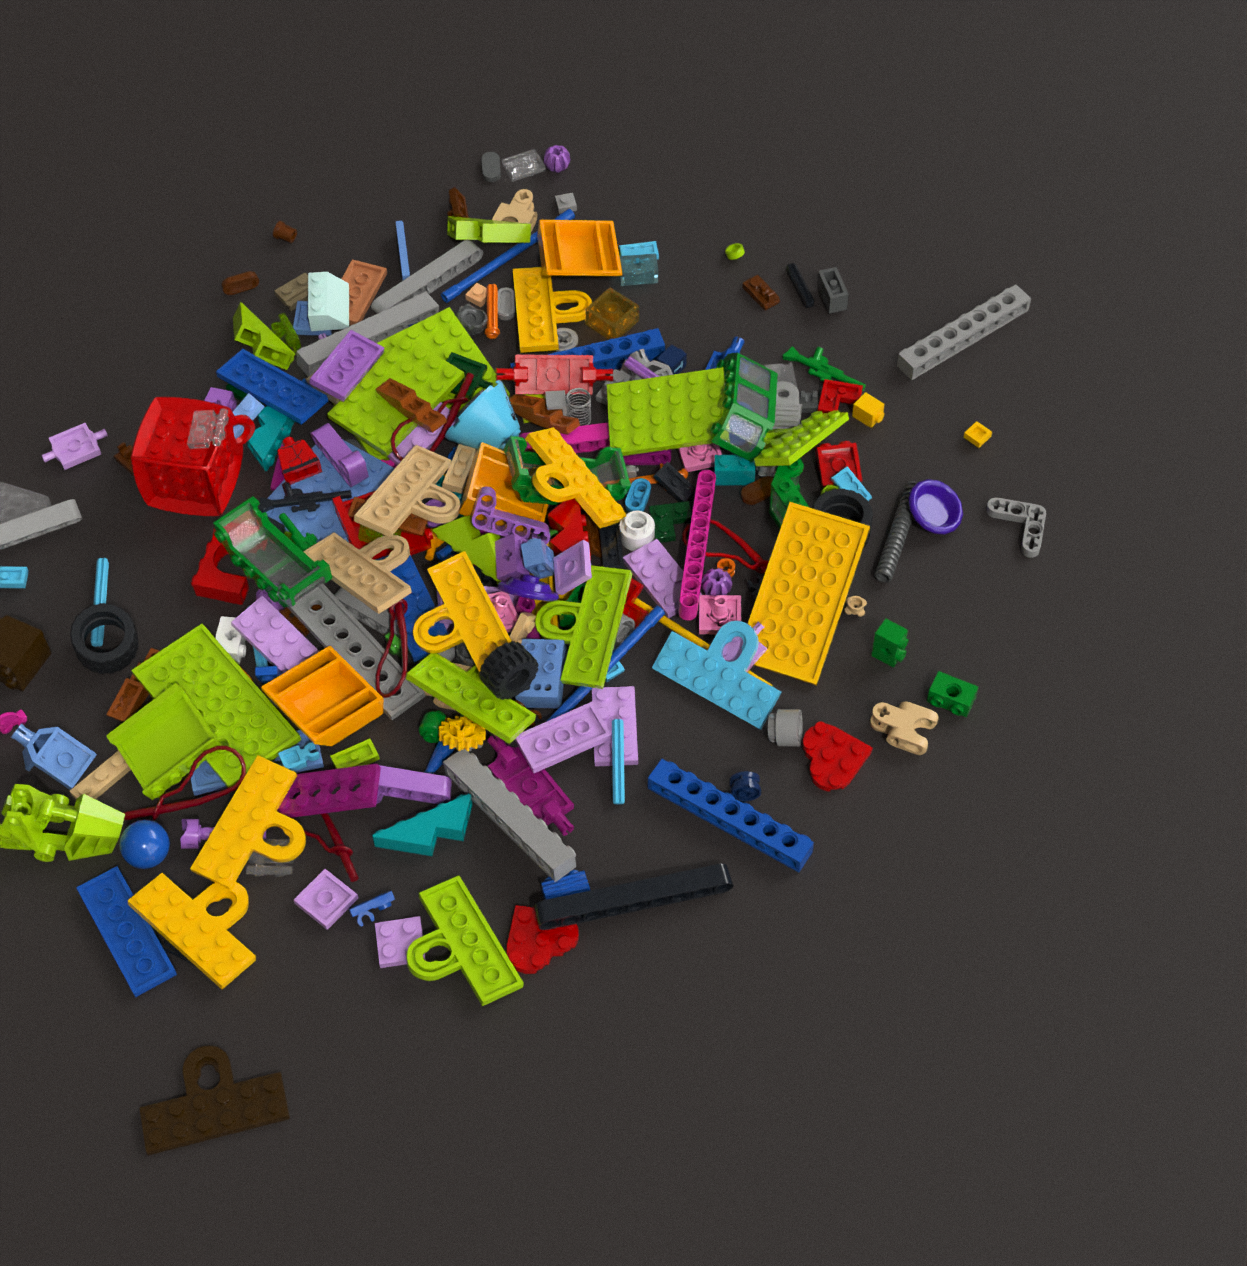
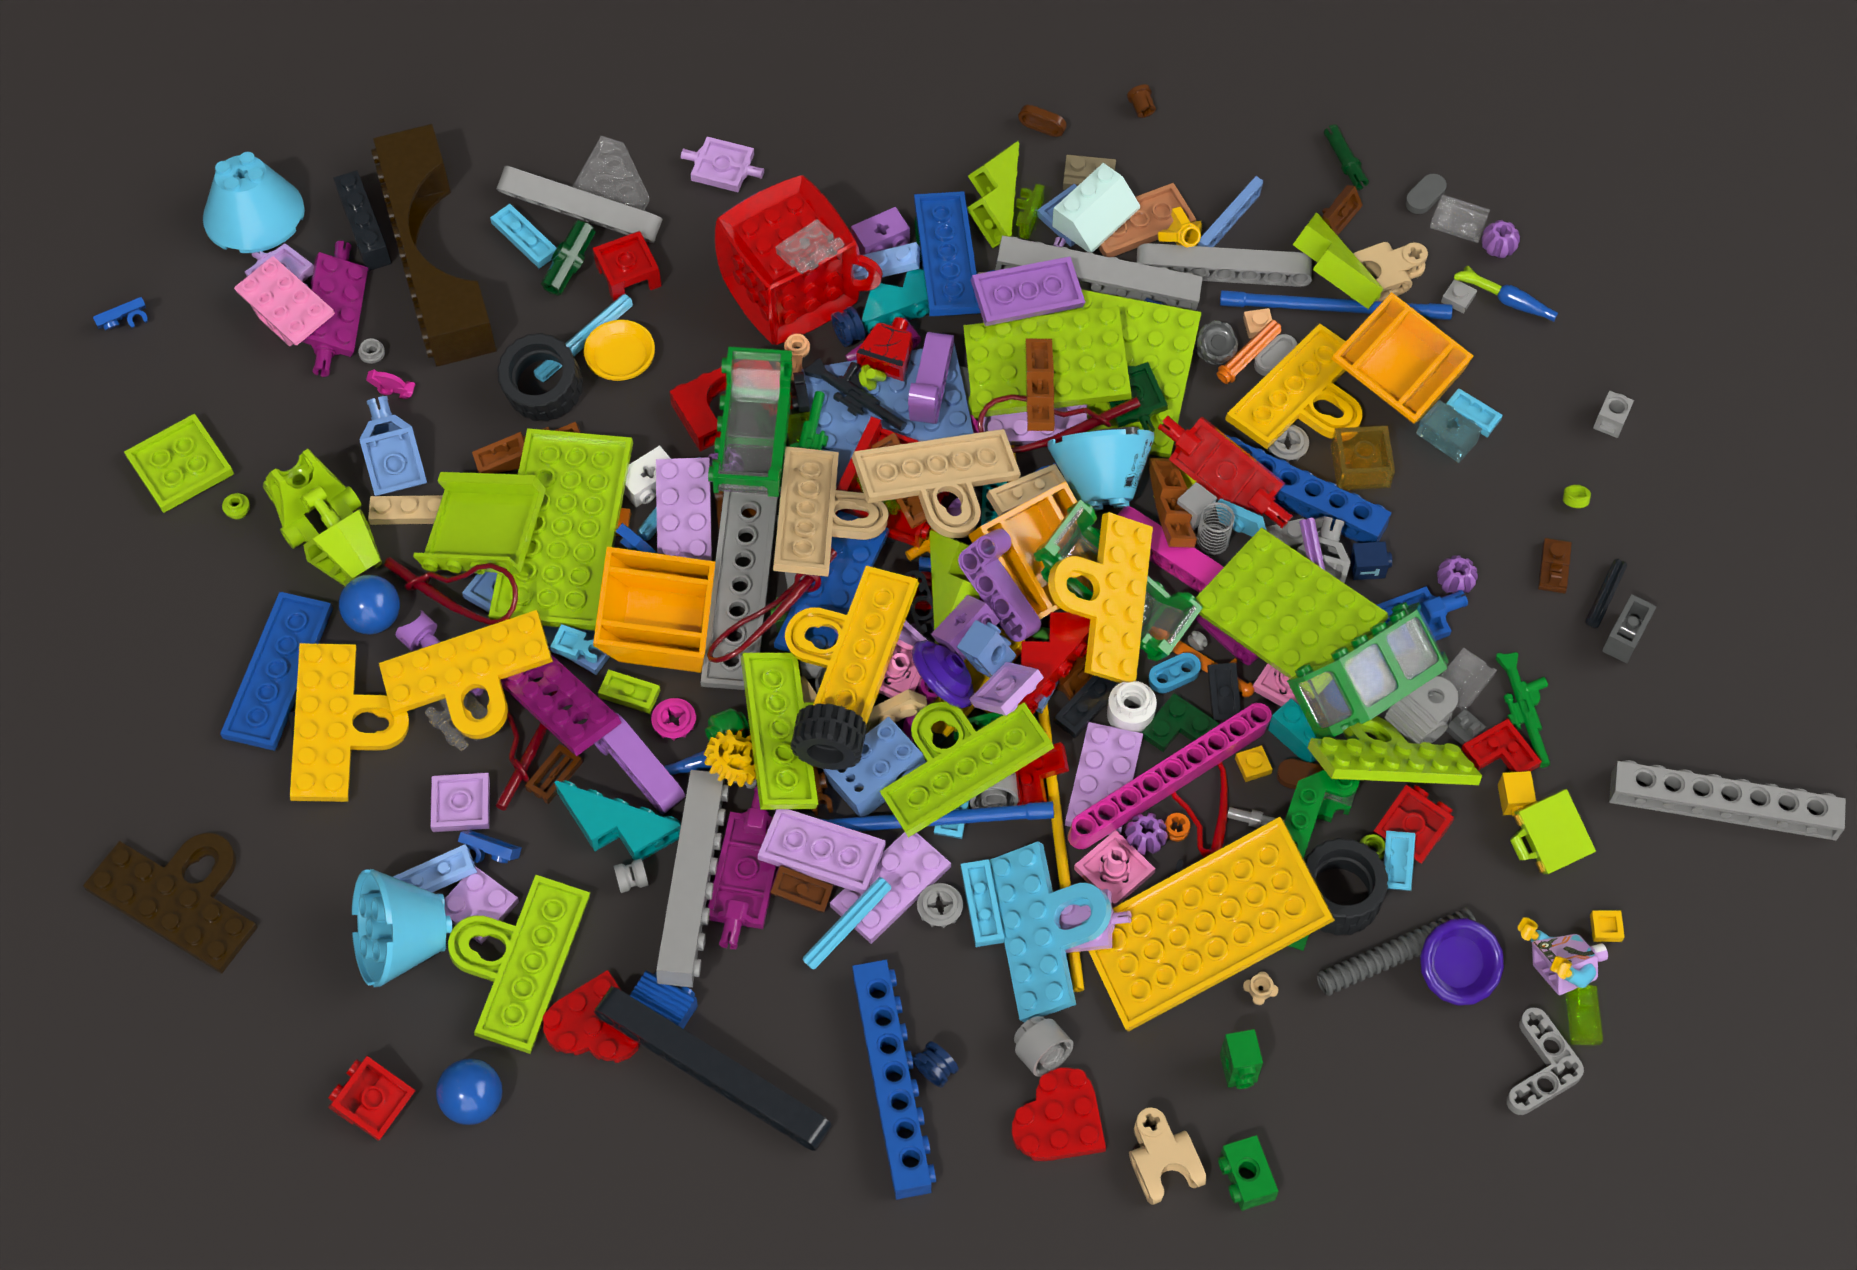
camera: 45 degrees right, 5 degrees up
none -> red plate [328,1056,416,1141]
none -> medium azure cone [352,869,452,987]
none -> light blue plate [393,844,477,892]
none -> blue piece [436,1058,503,1125]
none -> reddish brown tile [525,744,583,805]
none -> dark green piece [541,220,595,296]
none -> yellow piece [584,320,655,381]
none -> red panel [593,231,662,302]
none -> light grey wheel [614,858,649,893]
none -> dark pink gear [651,698,696,741]
none -> reddish brown plate [770,866,834,913]
none -> light nougat plate [784,334,810,358]
none -> dark blue wheel [831,306,865,347]
none -> lime plate [859,364,886,391]
none -> light grey gear [917,883,963,928]
none -> medium azure plate [961,859,1004,947]
none -> yellow rock [1157,207,1202,248]
none -> medium azure plate [1216,499,1267,537]
none -> light grey bar [1227,807,1285,828]
none -> yellow plate [1235,745,1273,782]
none -> dark green pin [1324,125,1369,190]
none -> medium lavender piece [1437,555,1478,593]
none -> blue piece [1454,265,1558,322]
none -> lime piece [1510,789,1596,874]
none -> torso [1517,917,1608,995]
none -> clear neon green plate [1566,985,1603,1045]
none -> light grey brick [1593,391,1634,438]

